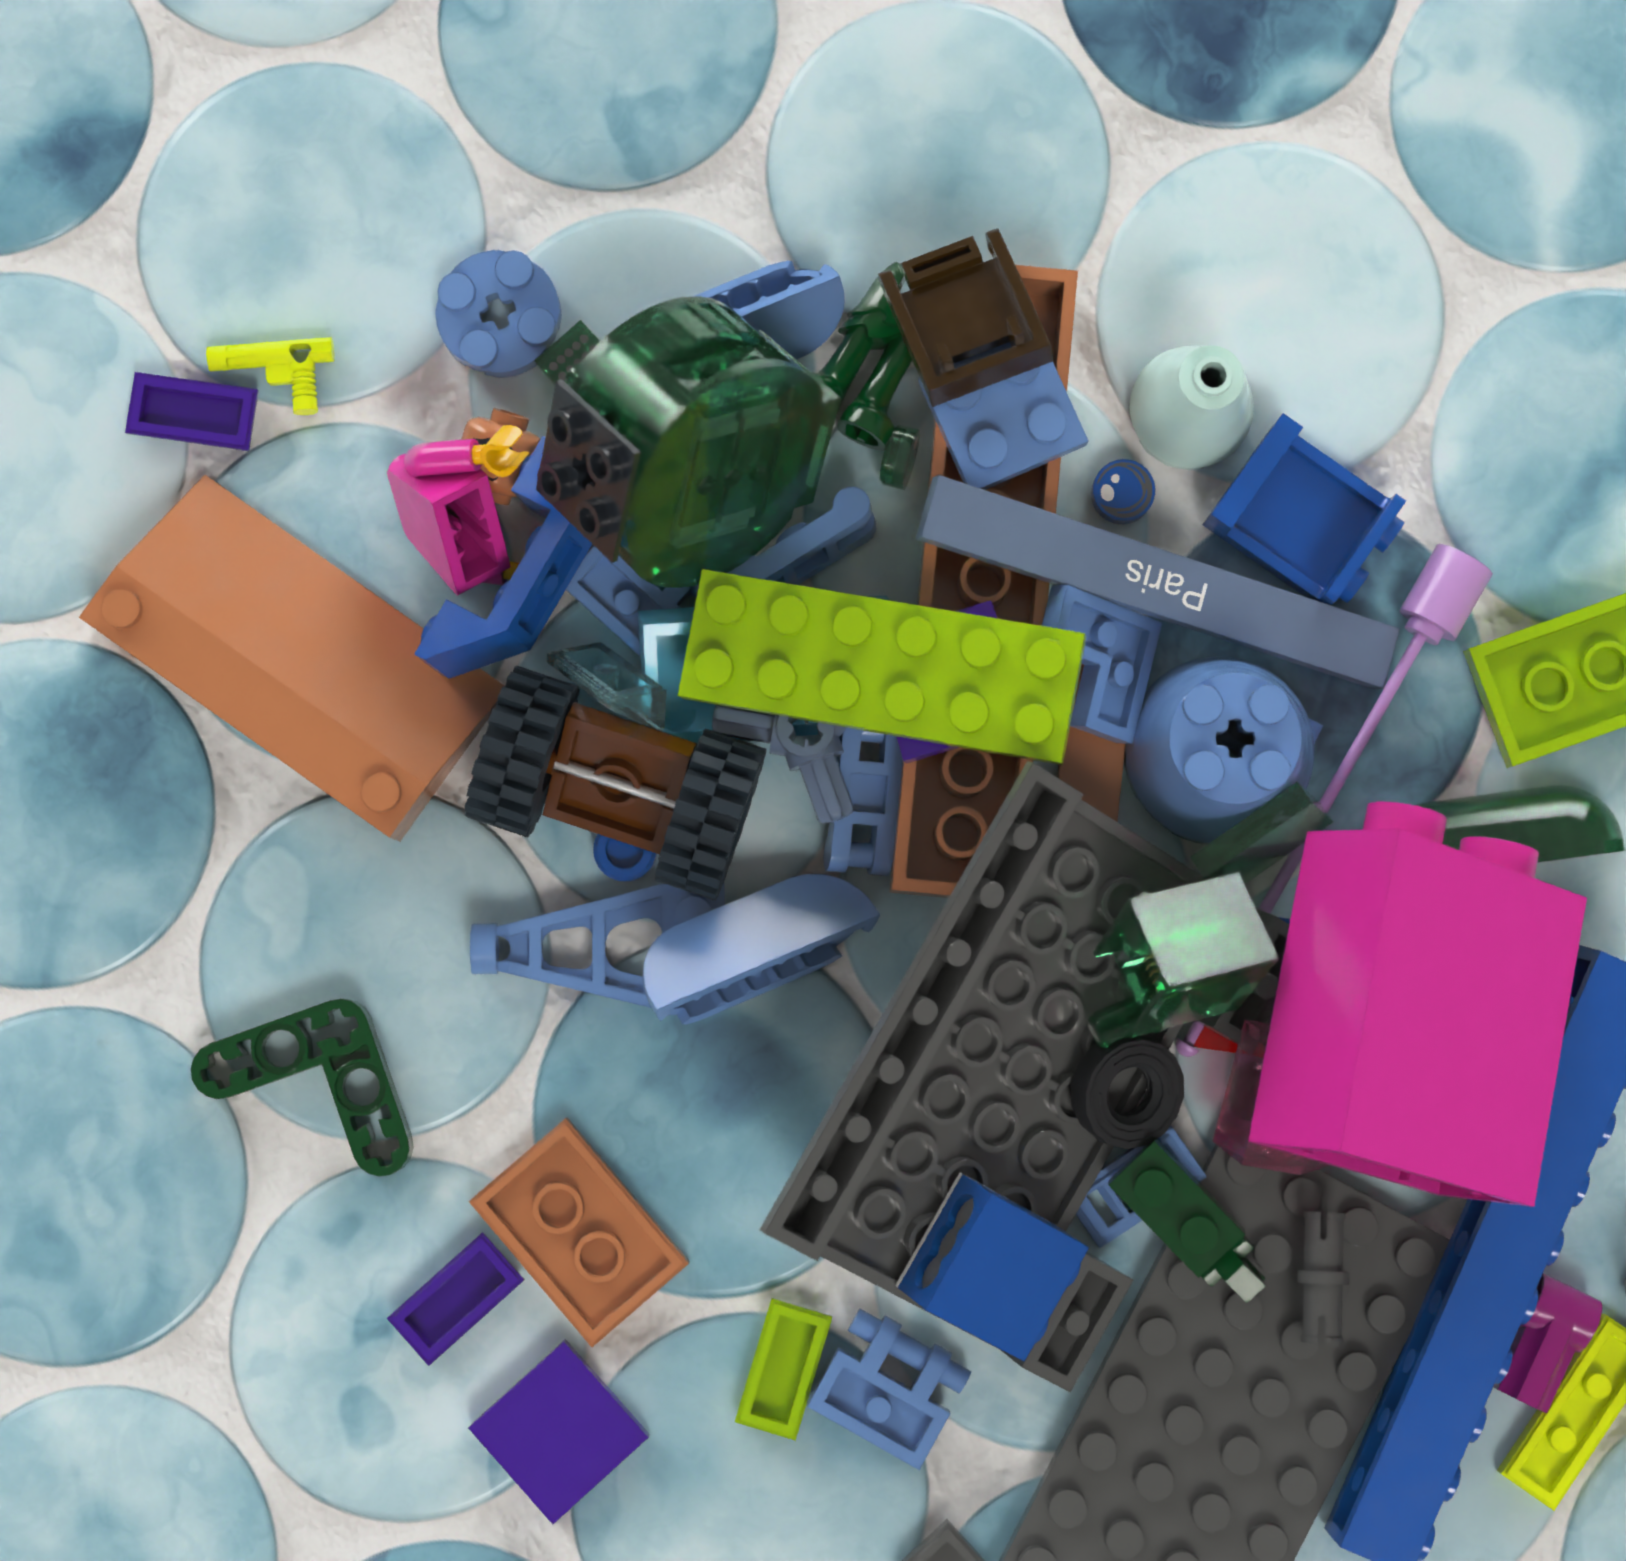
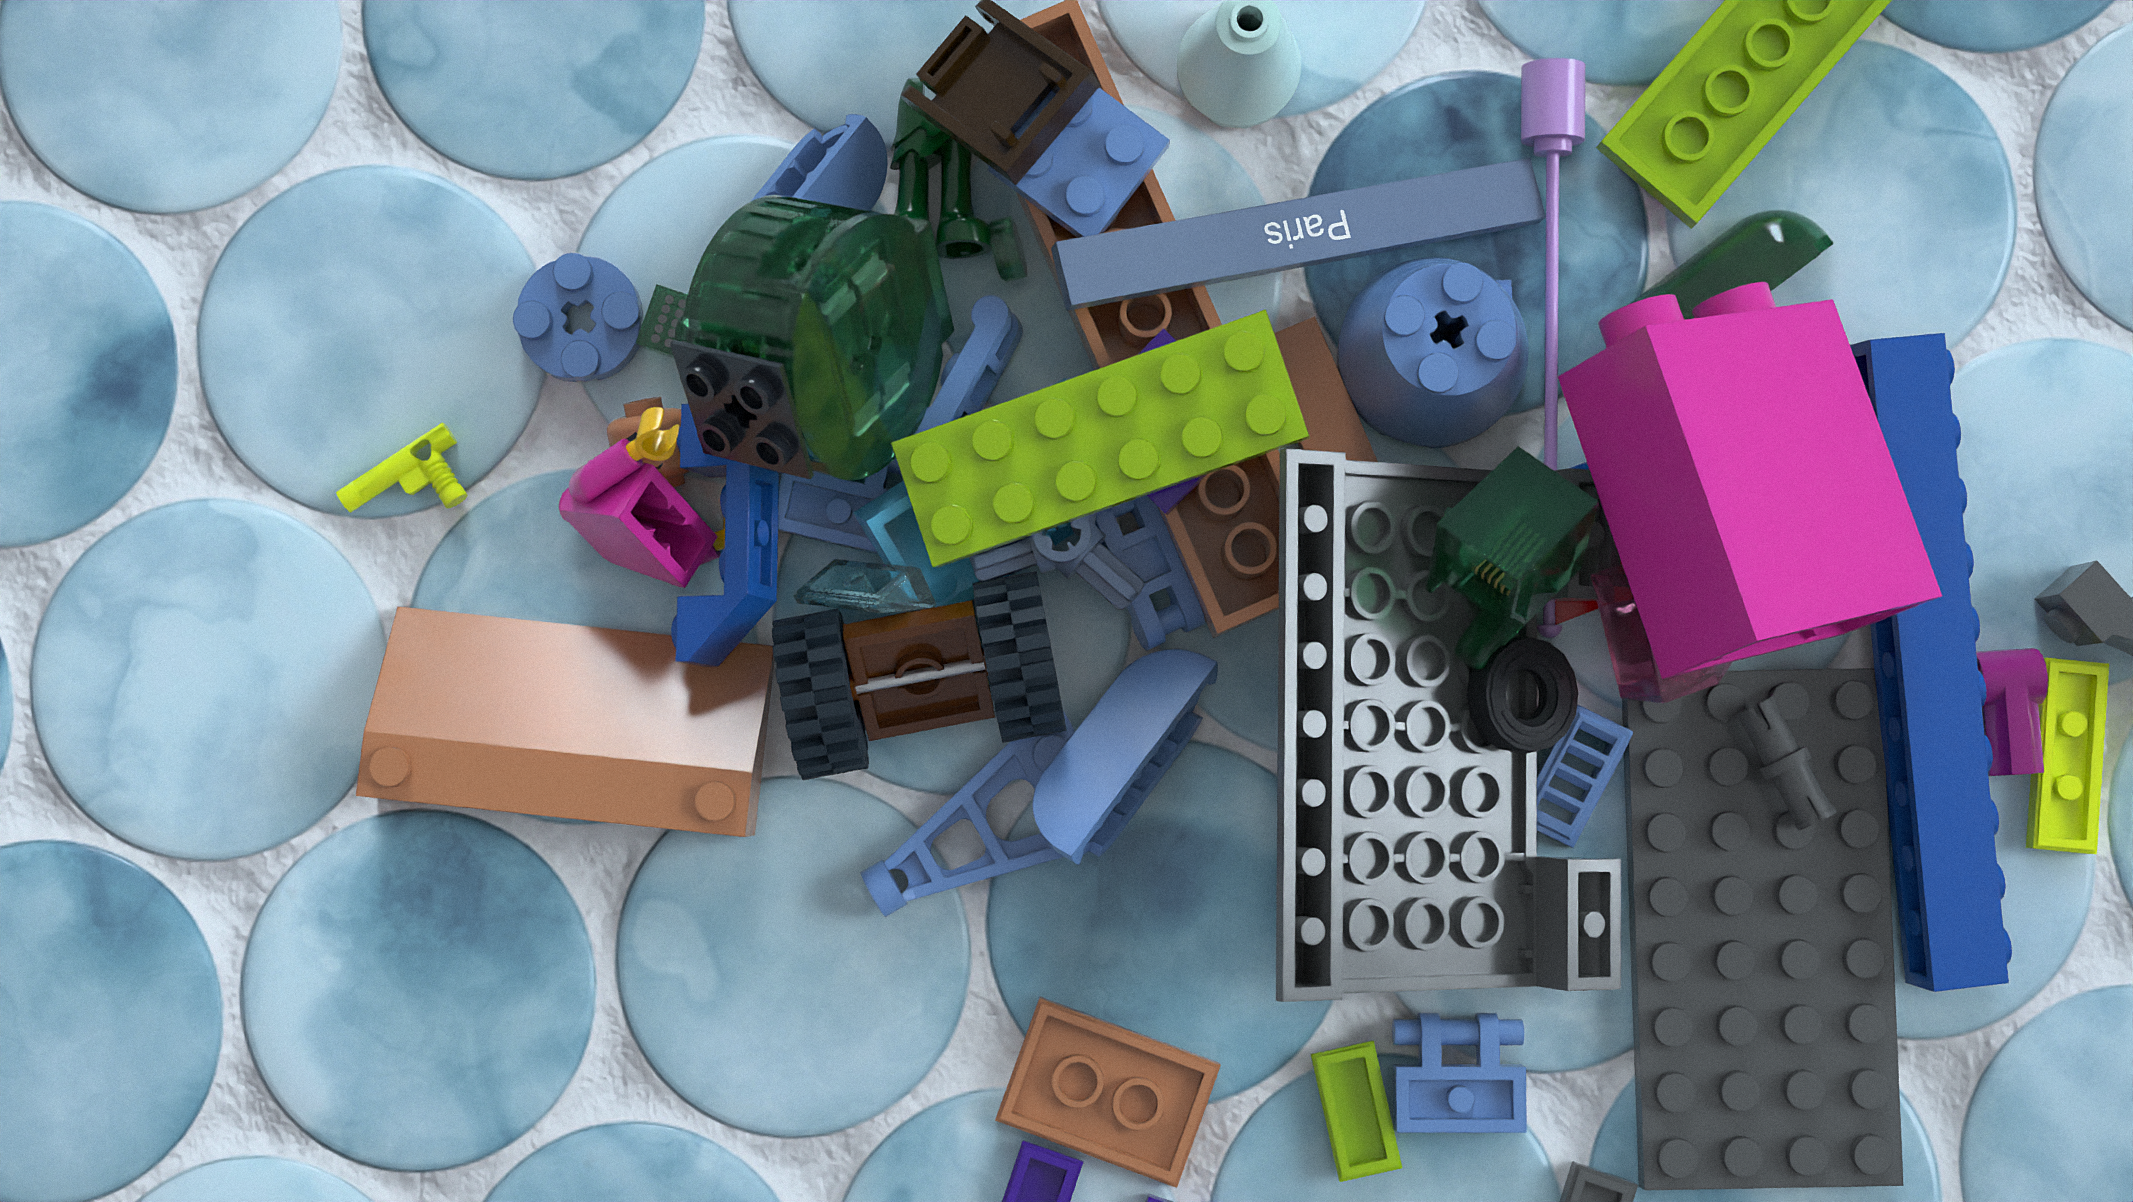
camera: 25 degrees left, 0 degrees up
dark purple tile [125,372,259,451] -> none
dark green beam [191,999,414,1177] -> none
blue tile [593,834,657,882] -> none
blue piece [895,1172,1089,1362] -> none
medium blue plate [1042,584,1162,744] -> none
blue tile [1091,459,1155,524] -> none
dark green hinge [1108,1138,1266,1303] -> none
clear green tile [1190,782,1333,894] -> none
blue panel [1202,413,1406,605] -> none

